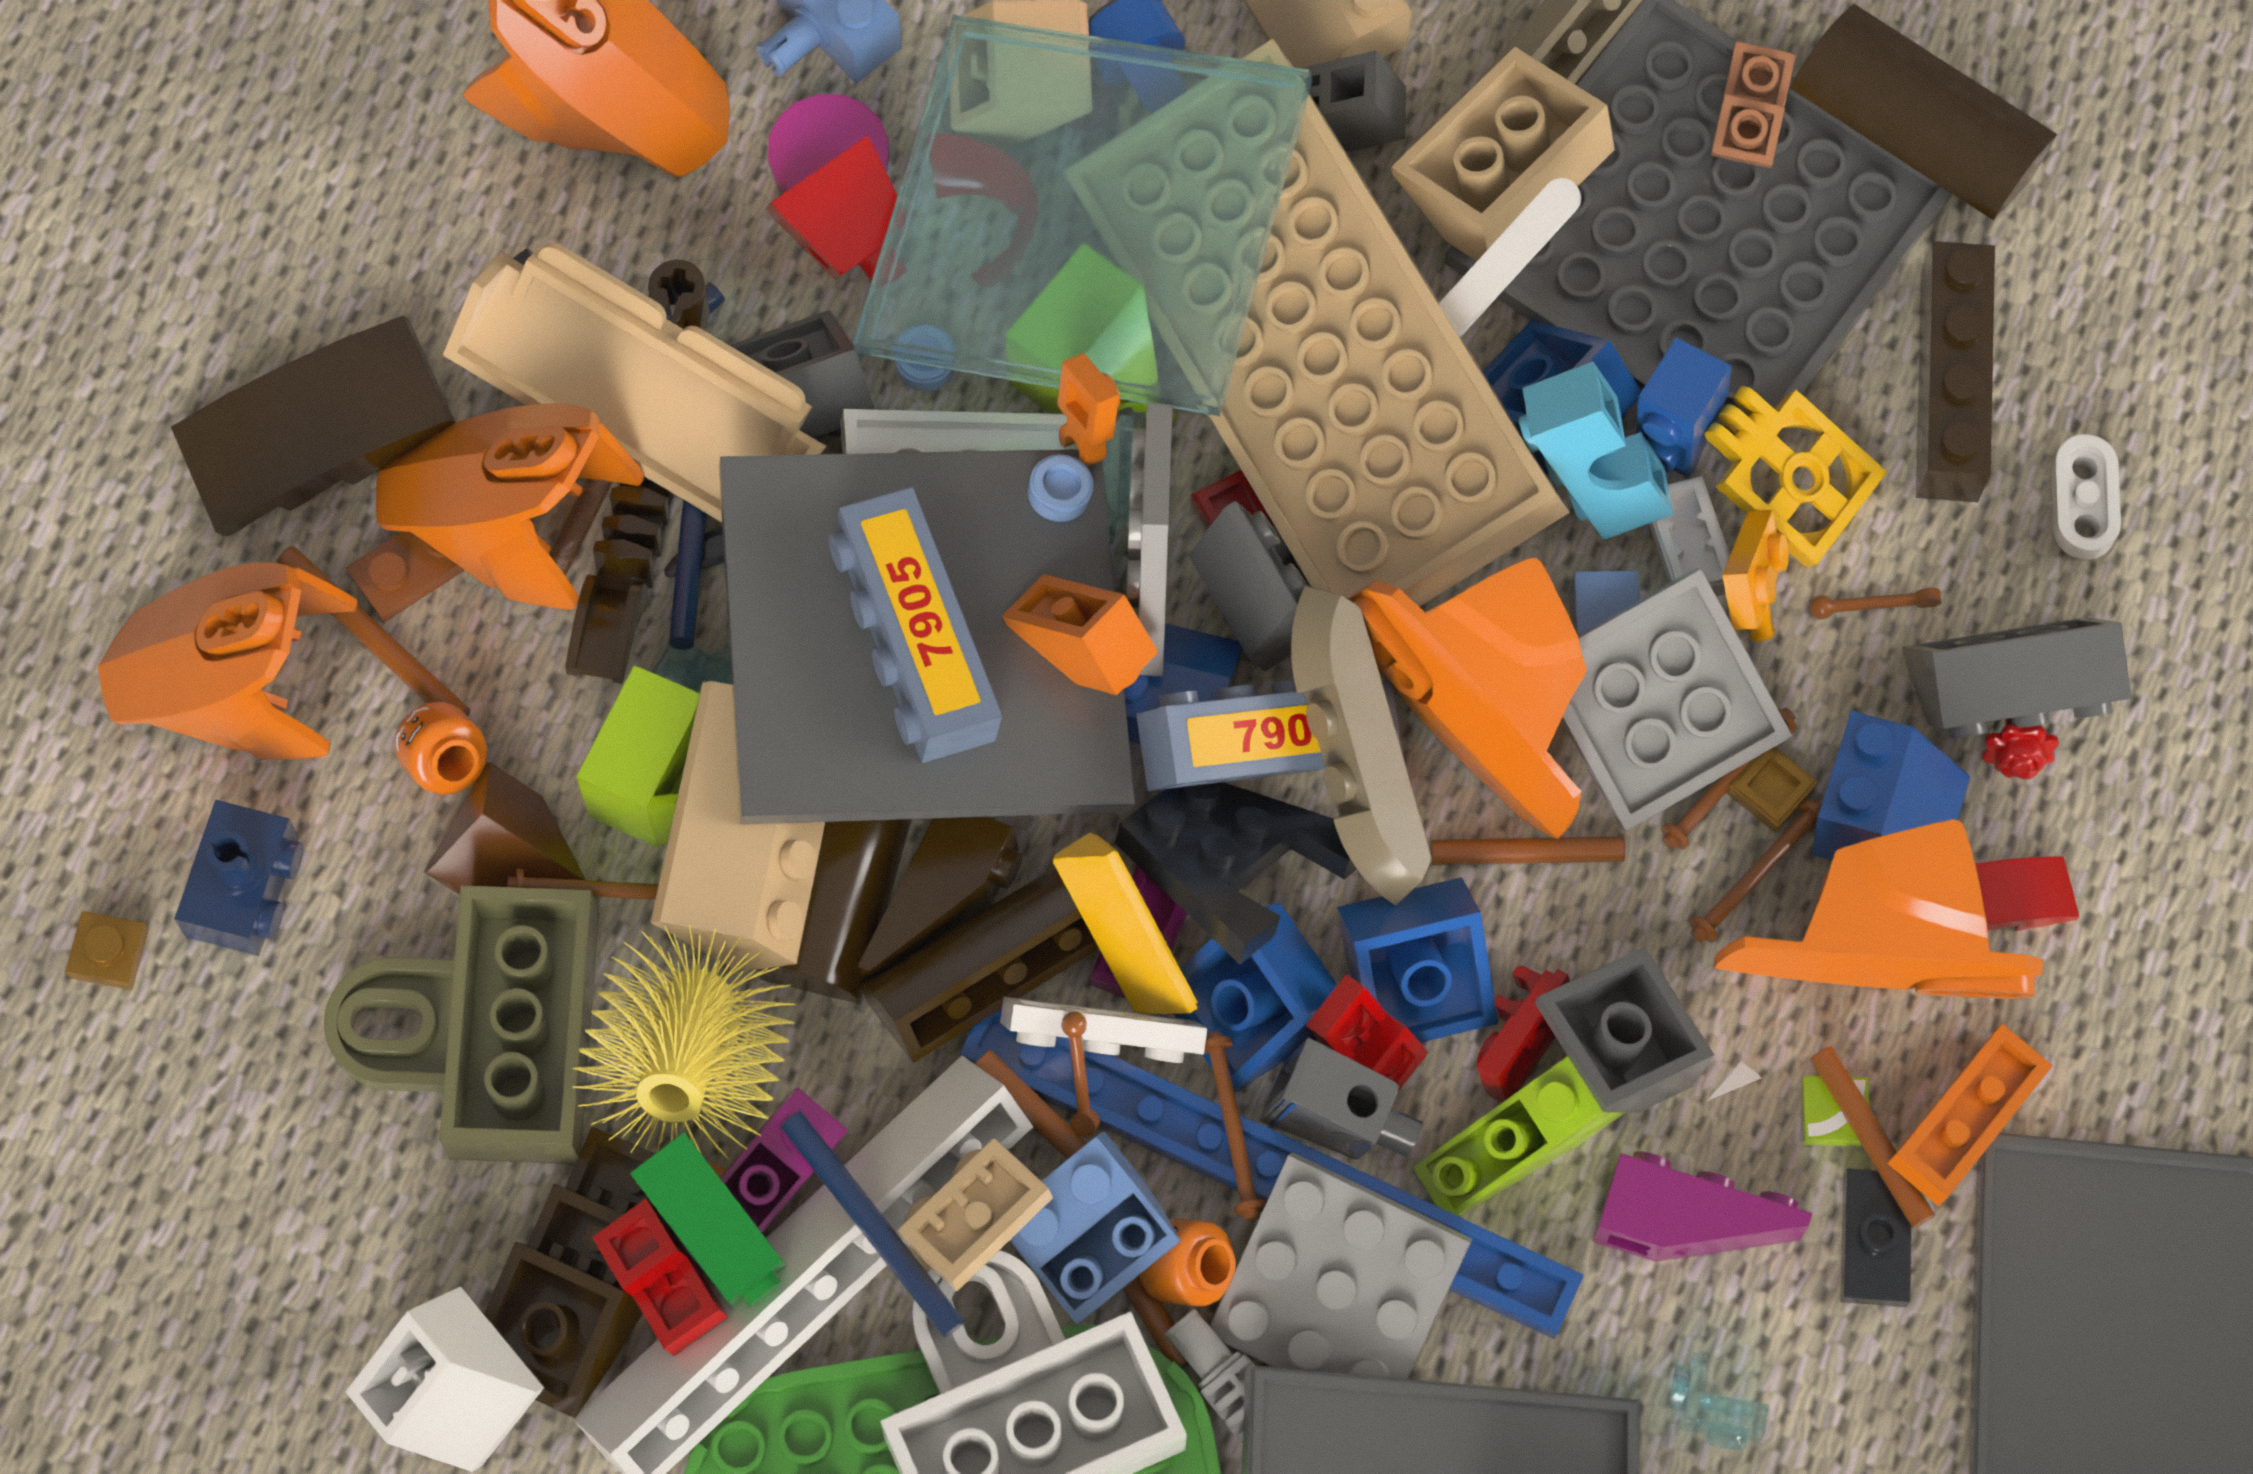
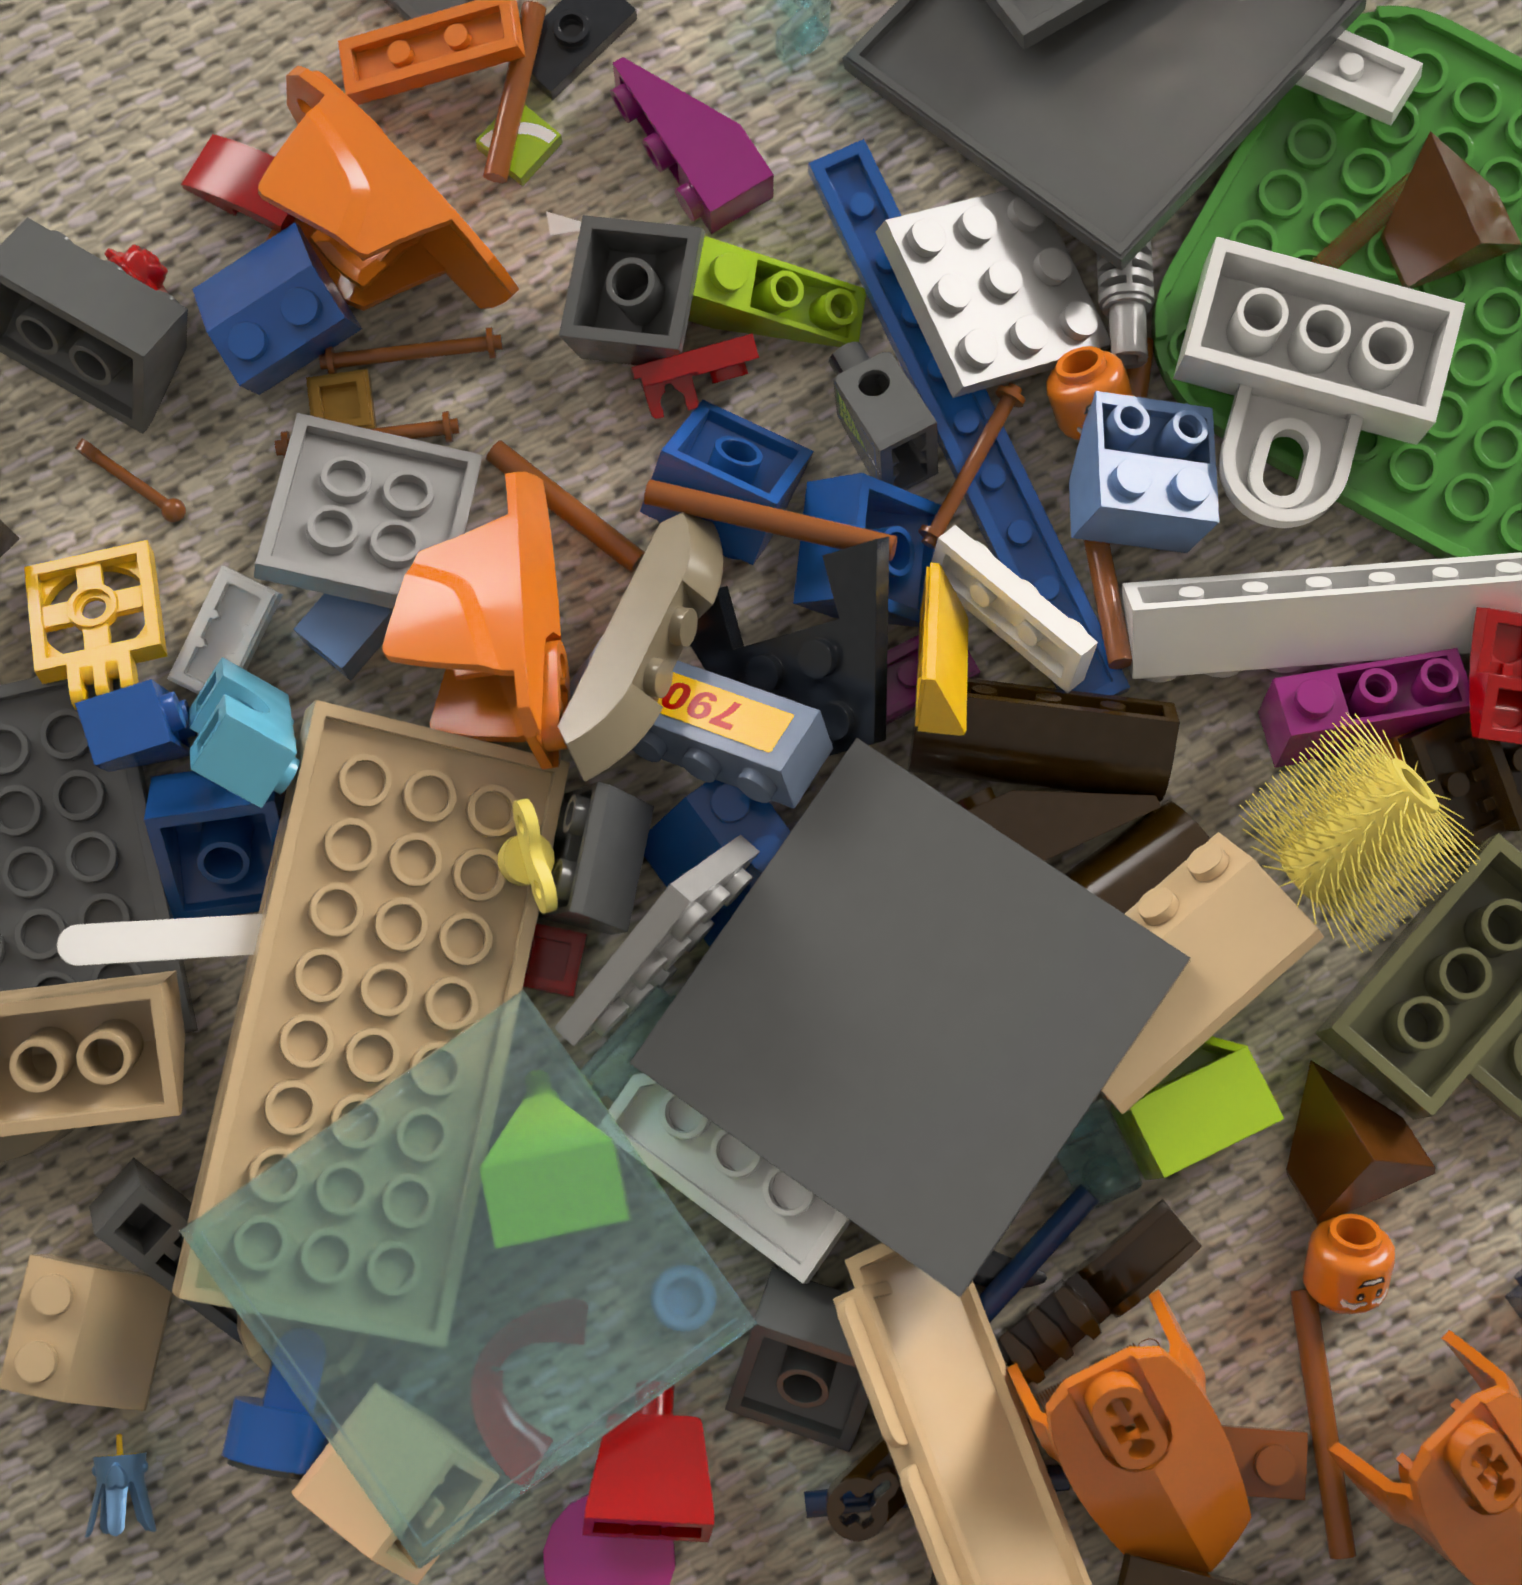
camera: 140 degrees left, 10 degrees up
dark orange axle [507,868,659,900] -> none
green brick [630,1132,786,1307] -> none
dark blue bar [780,1111,965,1338] -> none
sand blue brick [829,487,1002,763] -> none
tan bracket [897,1138,1053,1291] -> none
orange slope [1001,574,1158,696] -> none
light blue tile [1027,454,1094,522] -> none
orange plate [1057,353,1120,467] -> none
dark orange hinge [1061,1012,1100,1137] -> none
red slope [1305,974,1428,1093] -> none
light orange plate [1722,510,1789,642] -> none
none -> light yellow piece [498,798,558,914]
none -> dark orange bar [644,479,897,561]

